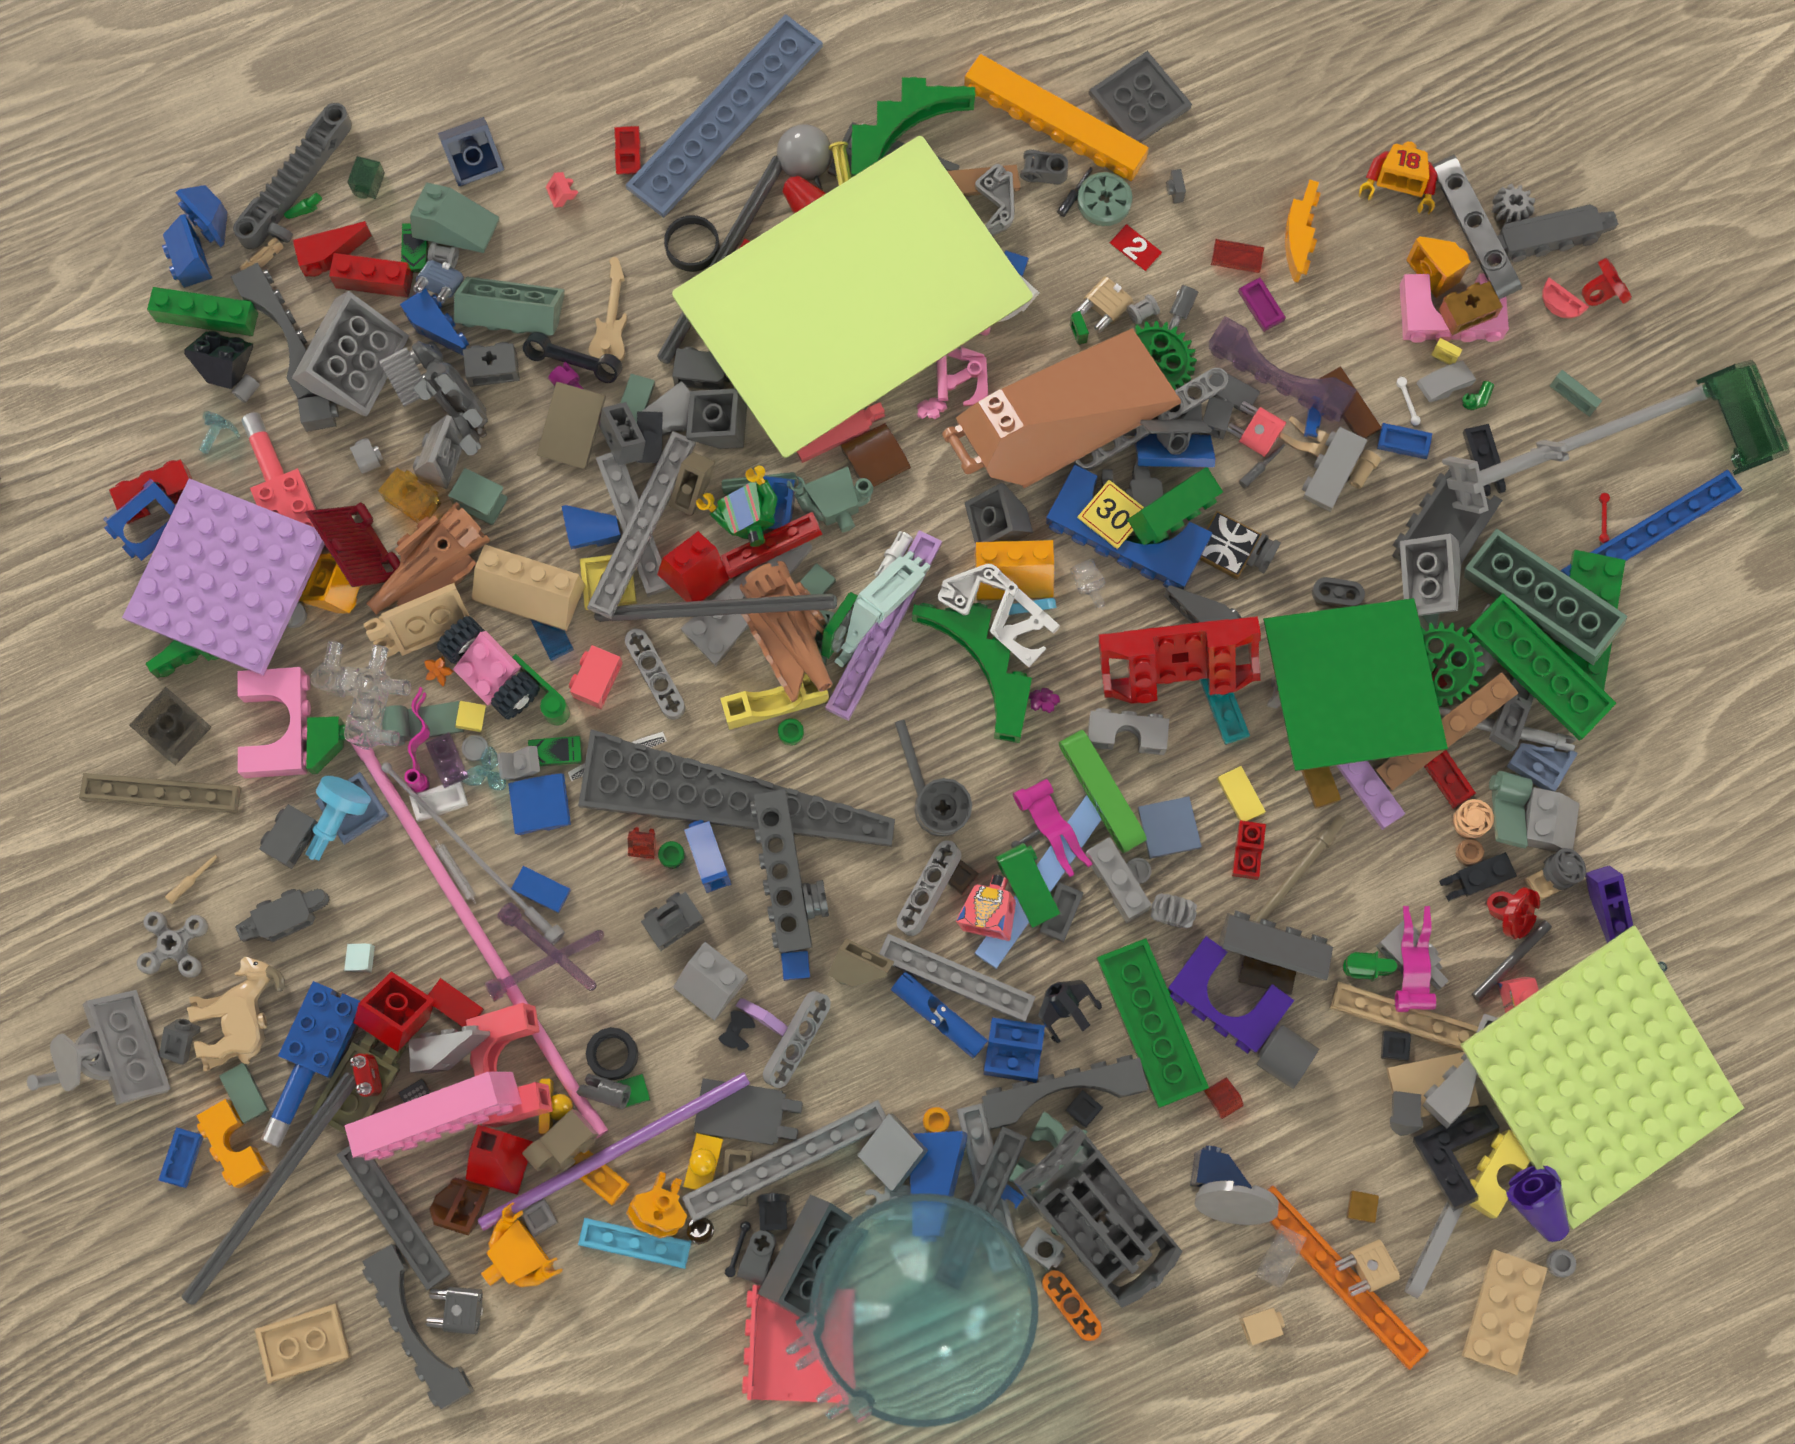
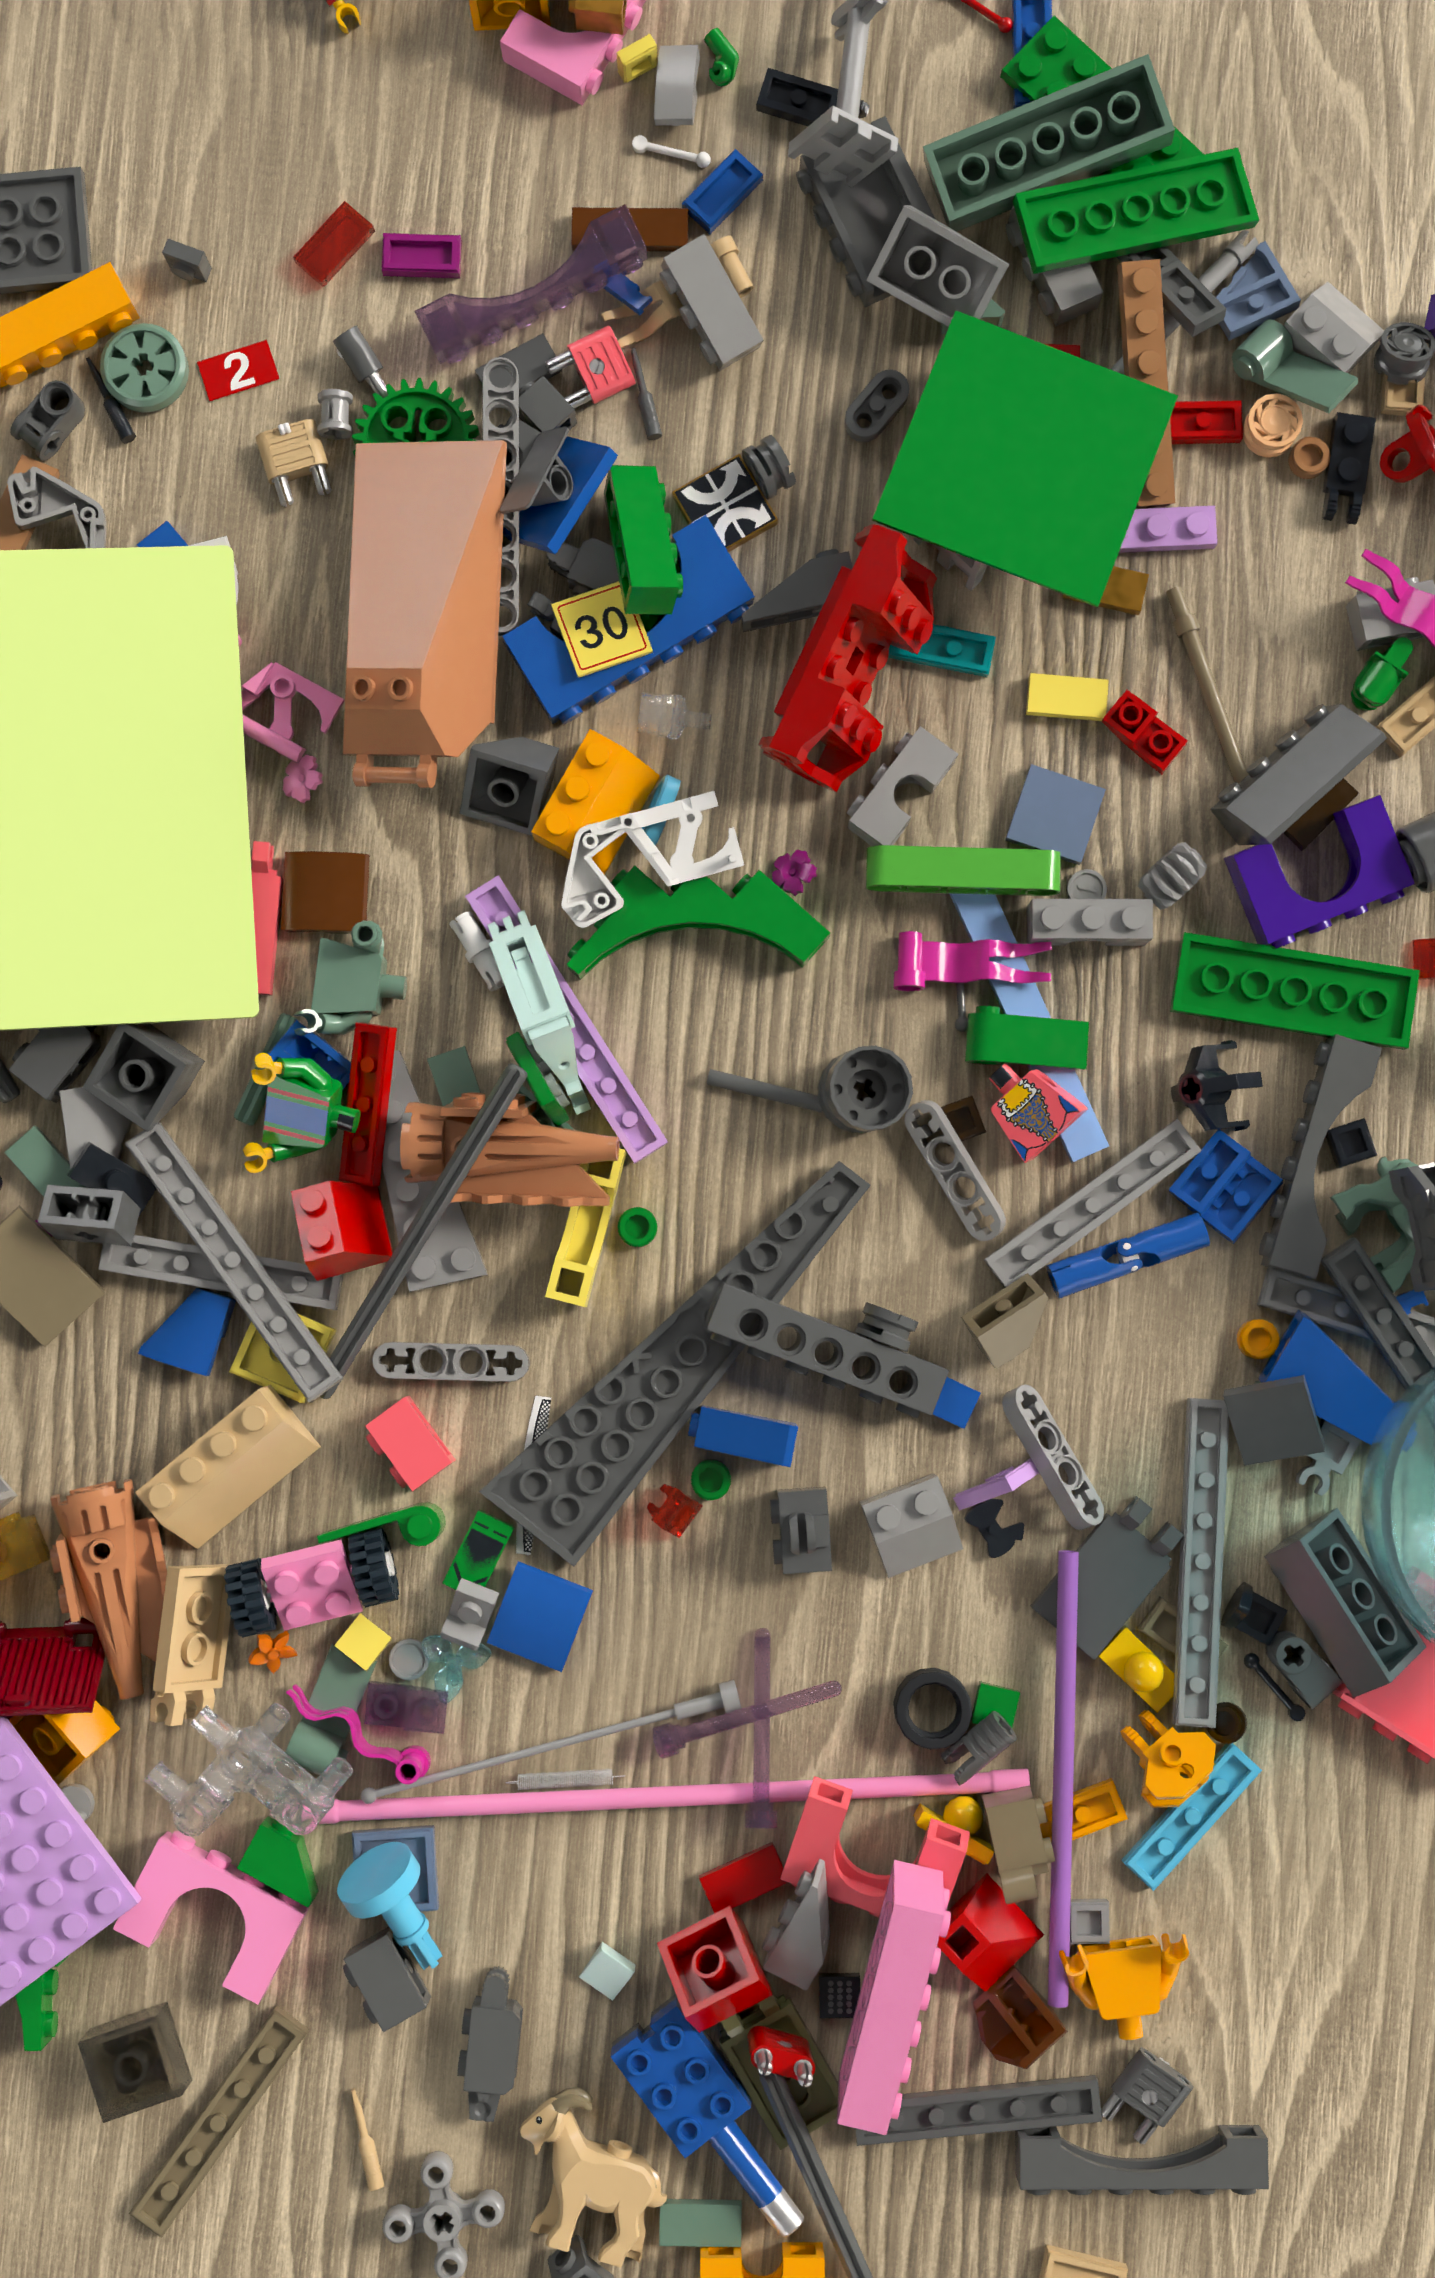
camera: 60 degrees left, 10 degrees up
white tile [409,779,468,822] -> none
sand green piece [448,468,508,525] -> none
blue tile [511,866,571,914] -> none
tile [530,619,574,661] -> none
dark tan slope [669,452,716,516] -> none
dark grey tile [1039,883,1084,943] -> none
green tile [1070,311,1089,345] -> none
light orange slope [1285,180,1321,283] -> none
green gear [1421,621,1485,707] -> none

